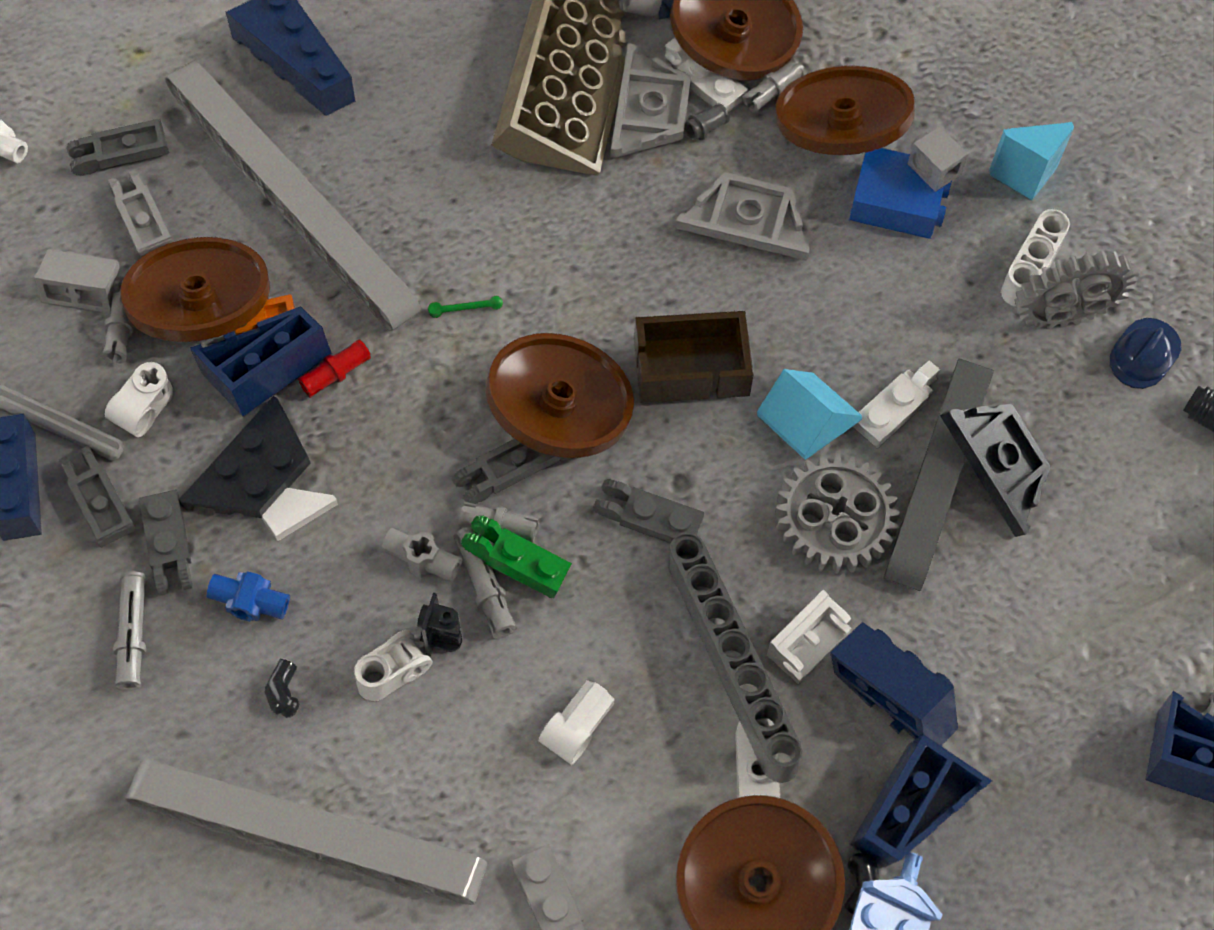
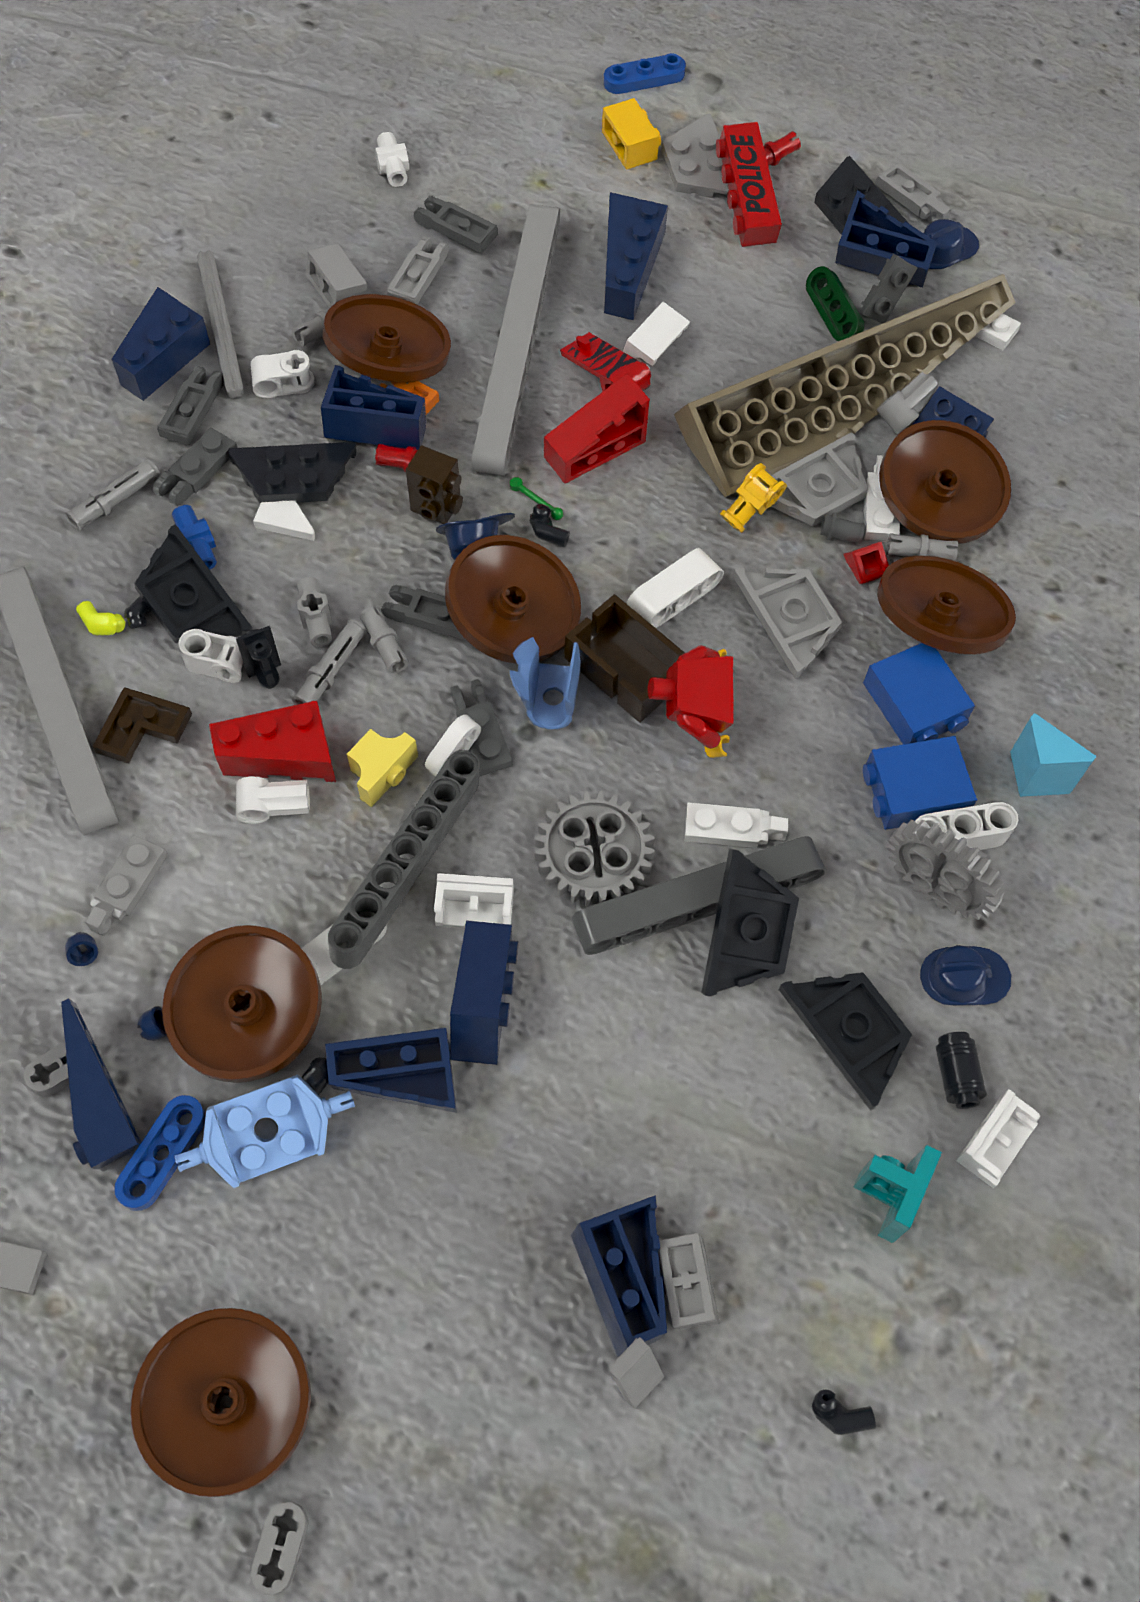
camera: 50 degrees right, 0 degrees up
green hinge [461,515,572,599] -> none
medium azure slope [757,369,862,460] -> none
light grey brick [907,126,968,192] -> none
none -> neon yellow arm [76,601,125,635]
none -> dark brown plate [92,687,192,764]
none -> black wing [134,524,253,643]
none -> red wedge [209,700,336,782]
none -> light yellow brick [347,729,418,807]
none -> dark brown brick [406,445,463,524]
none -> white beam [425,714,481,776]
none -> dark blue piece [436,513,515,560]
none -> medium blue piece [510,637,581,729]
none -> black arm [529,504,570,547]
none -> red wedge [544,373,650,484]
none -> red door [560,332,651,391]
none -> white hinge [623,302,690,369]
none -> white beam [627,548,724,628]
none -> red torso [648,645,734,758]
none -> yellow connector [720,463,787,534]
none -> black wing [778,972,912,1111]
none -> red slope [844,541,889,584]
none -> blue brick [863,736,977,830]

